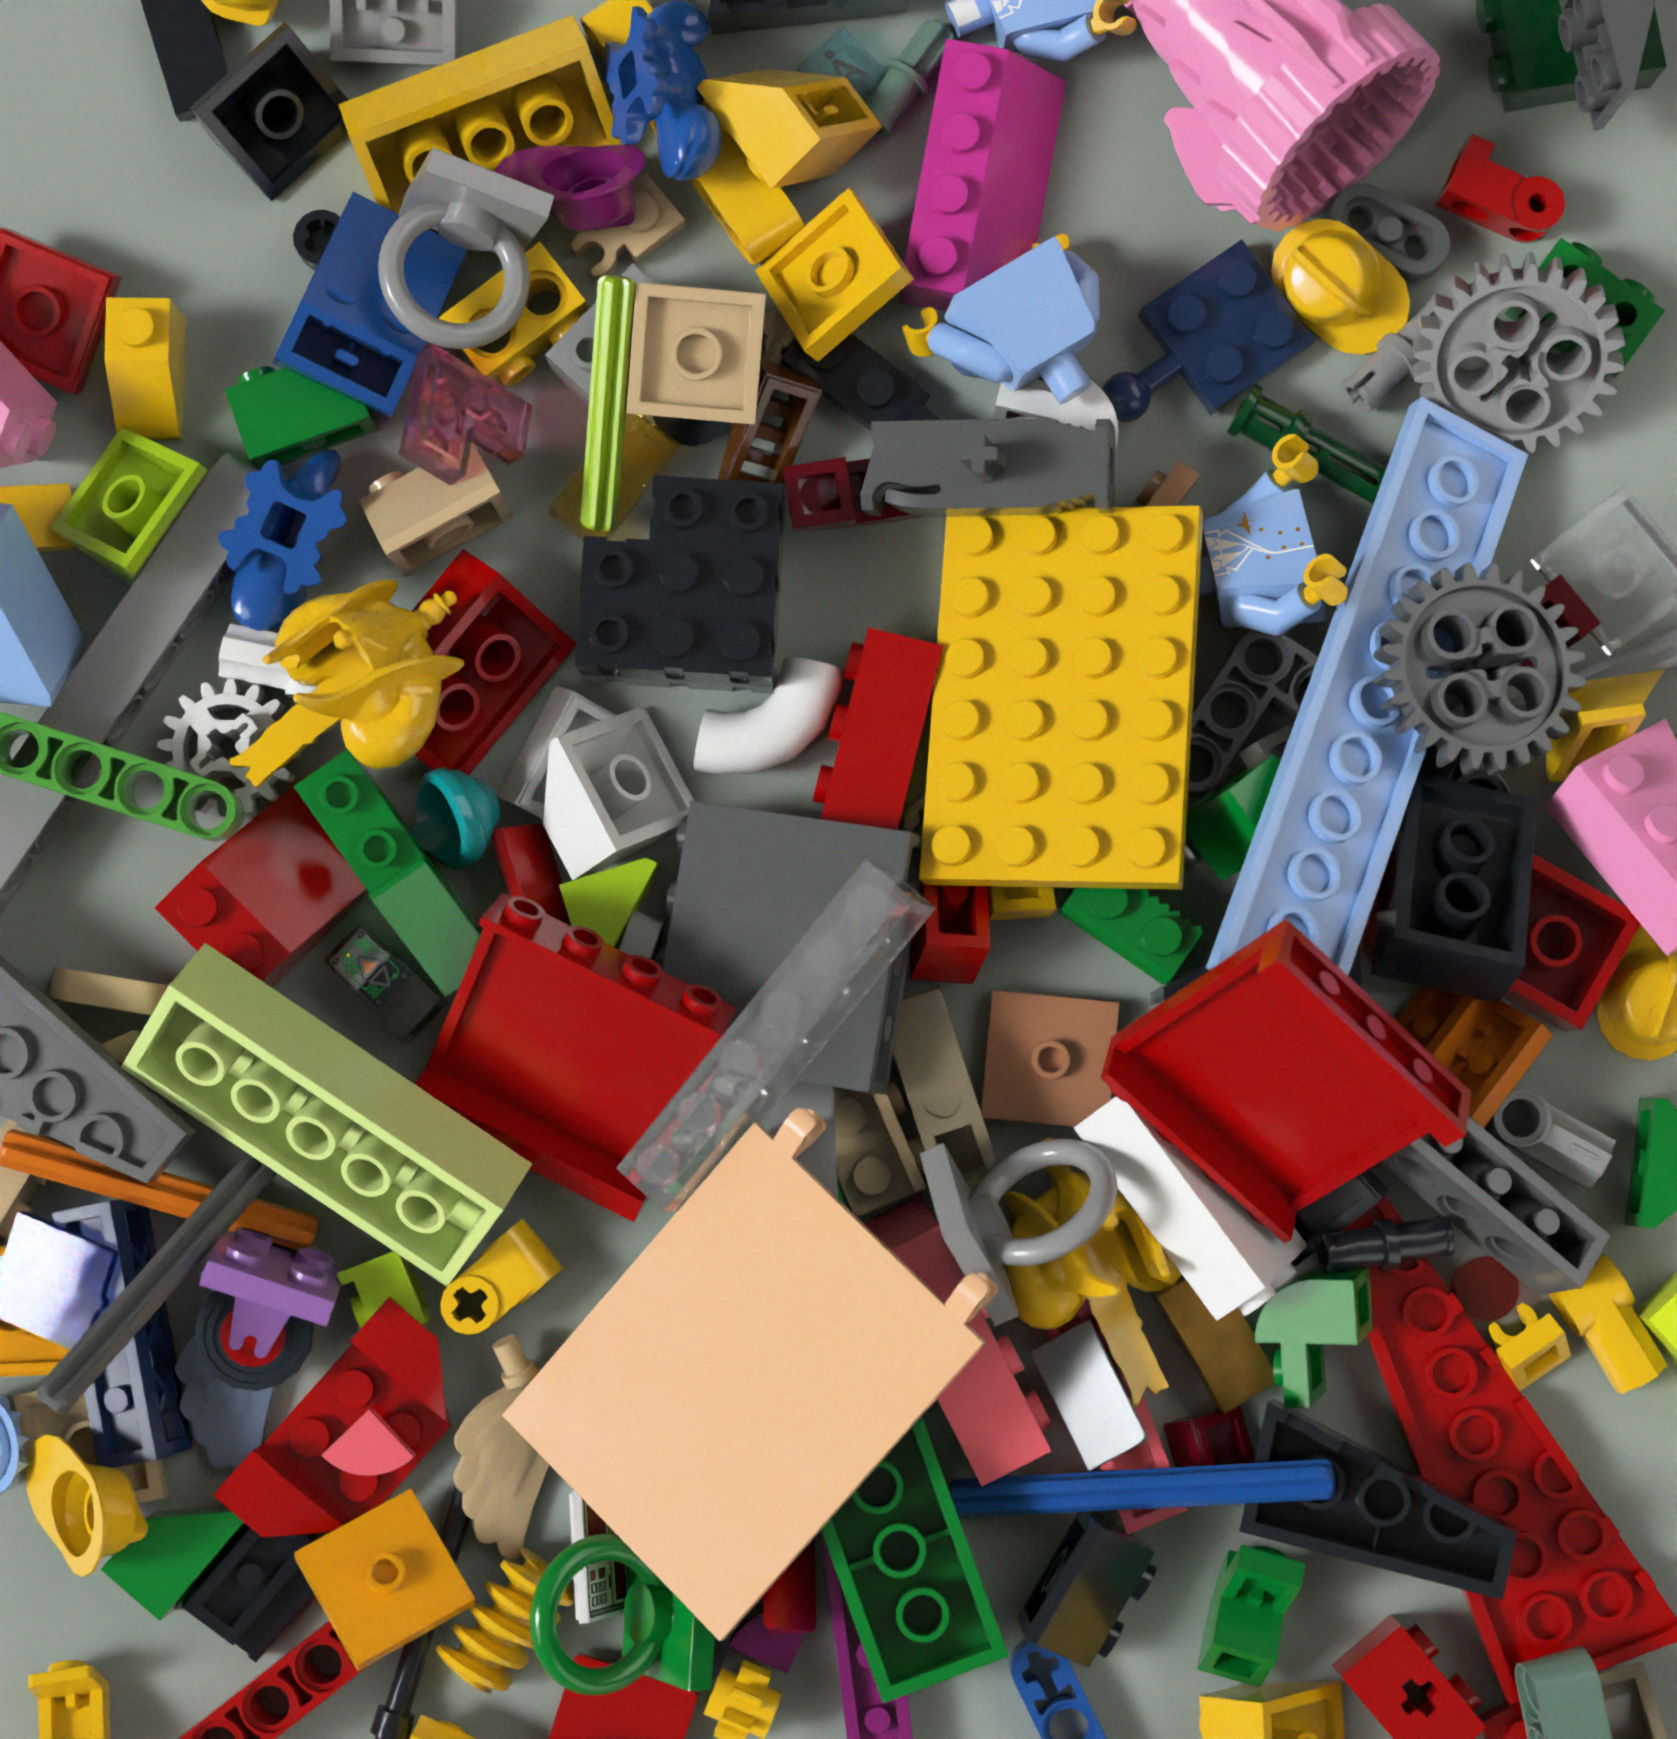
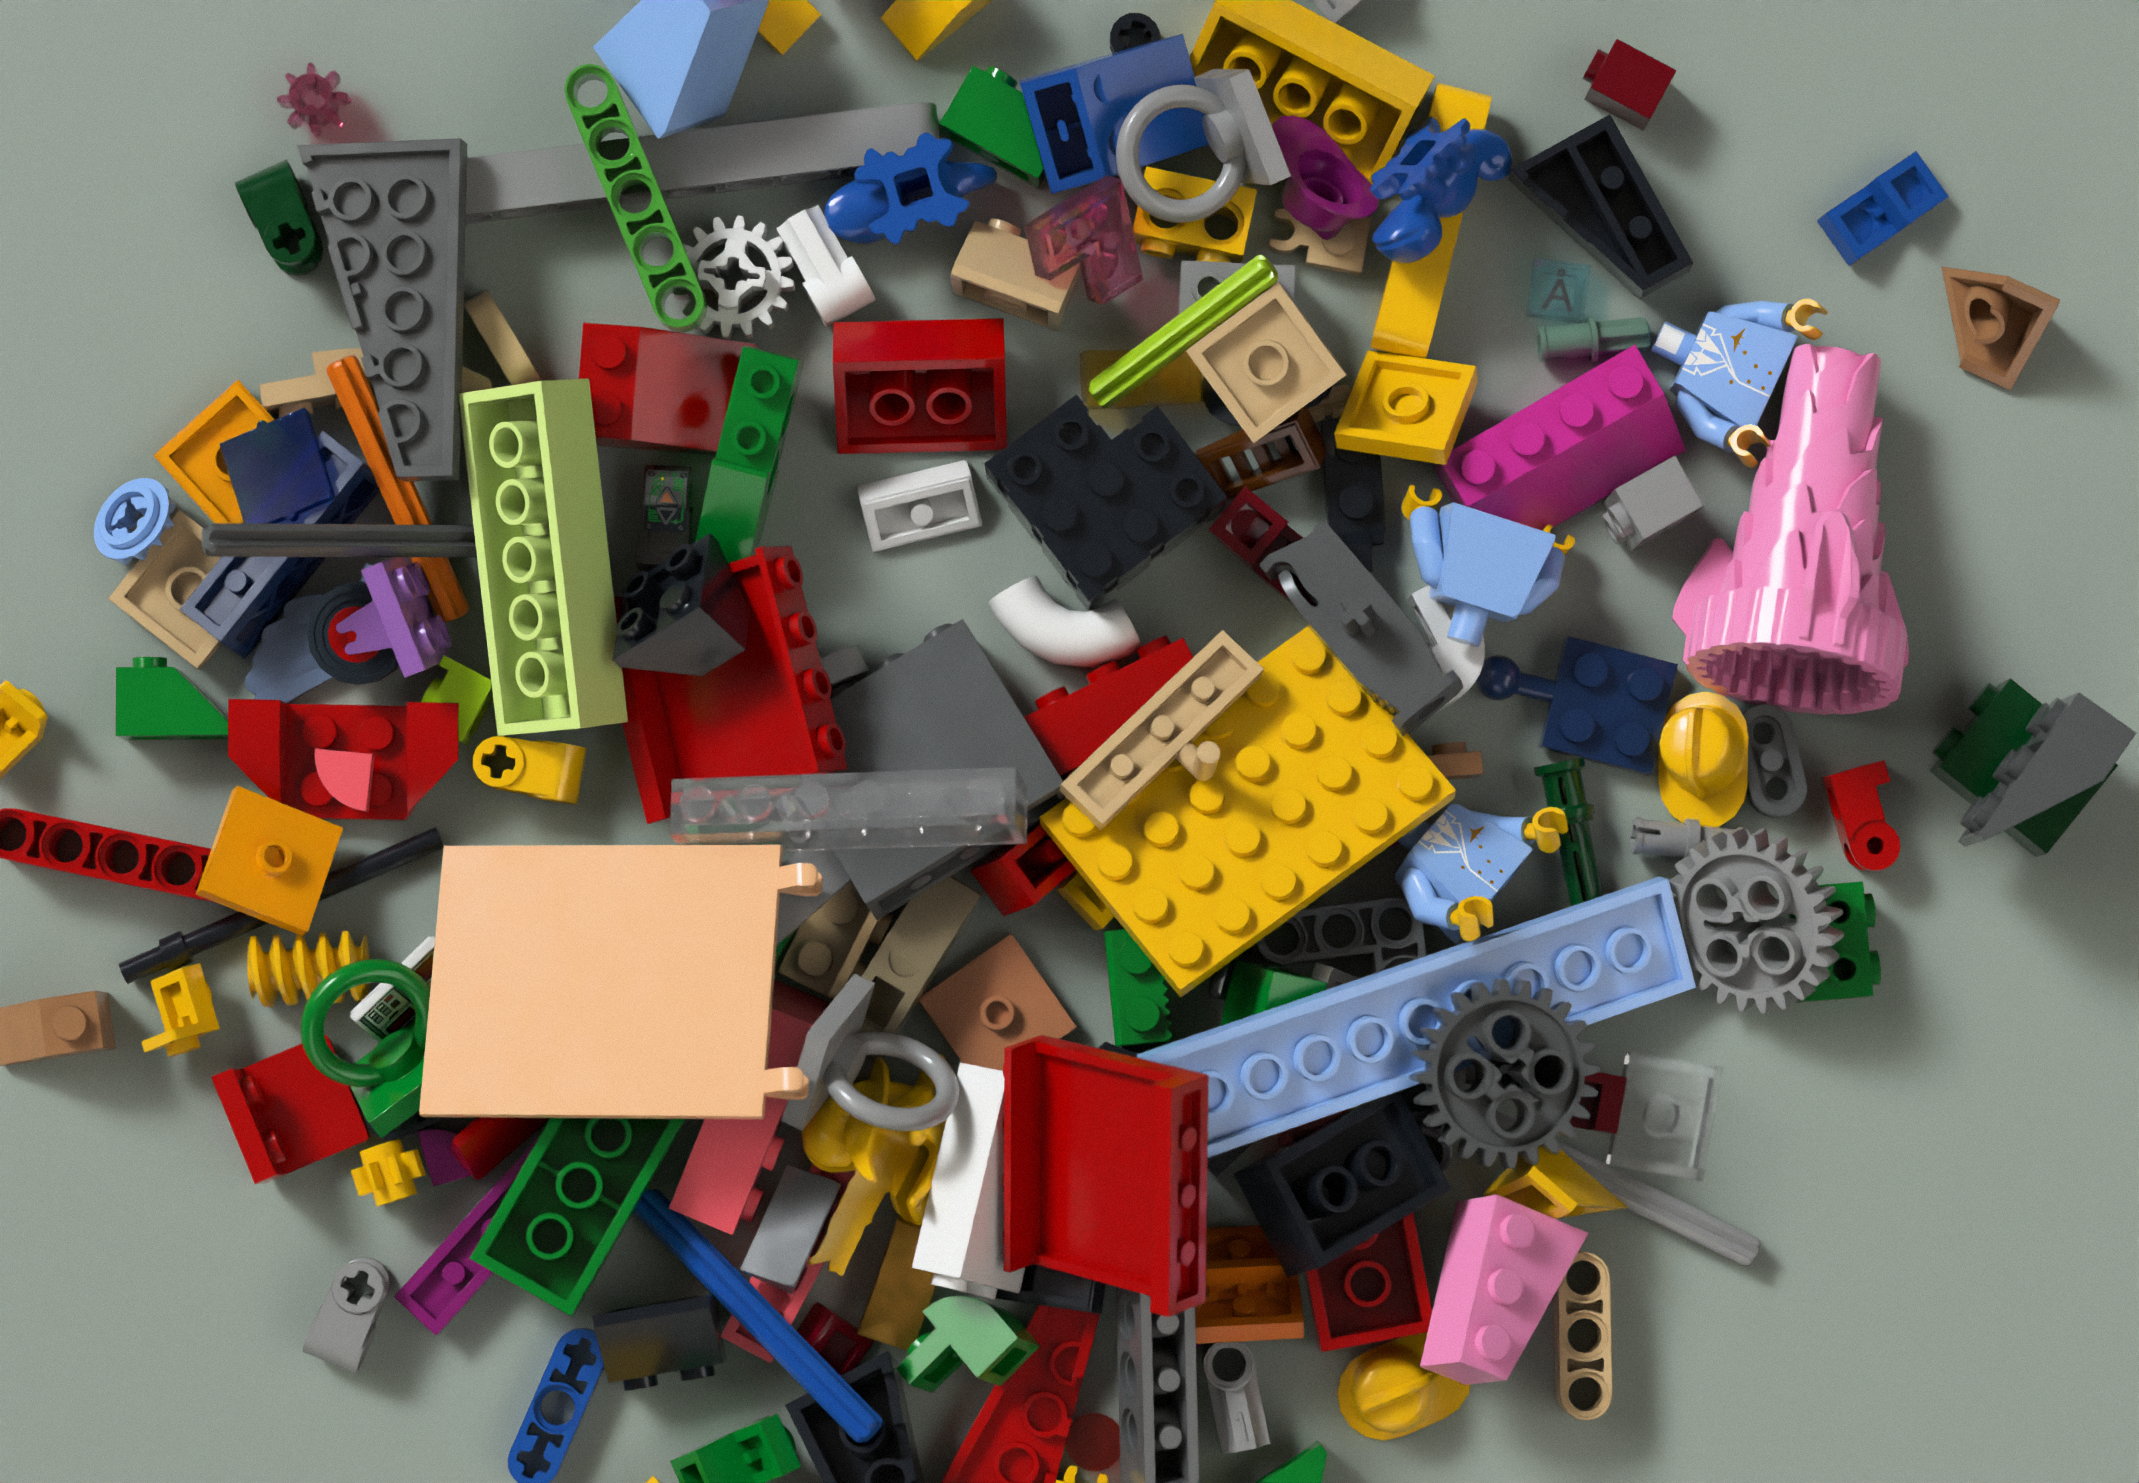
camera: 45 degrees right, 0 degrees up
yellow piece [25,1434,148,1577] -> none
lime slope [49,427,207,585] -> none
black plate [182,1524,317,1662] -> none
yellow hair [229,579,464,788] -> none
teal hat [411,767,501,870] -> none
tan animal [453,1334,549,1560] -> none
red slope [491,823,571,926] -> none
white slope [543,706,694,881] -> none
lime slope [559,857,661,949] -> none
yellow slope [696,69,883,189] -> none
black pin [1316,1215,1455,1274] -> none
none -> black slope [612,533,750,676]
none -> tan plate [1059,630,1264,830]
none -> light grey brick [1601,456,1704,552]

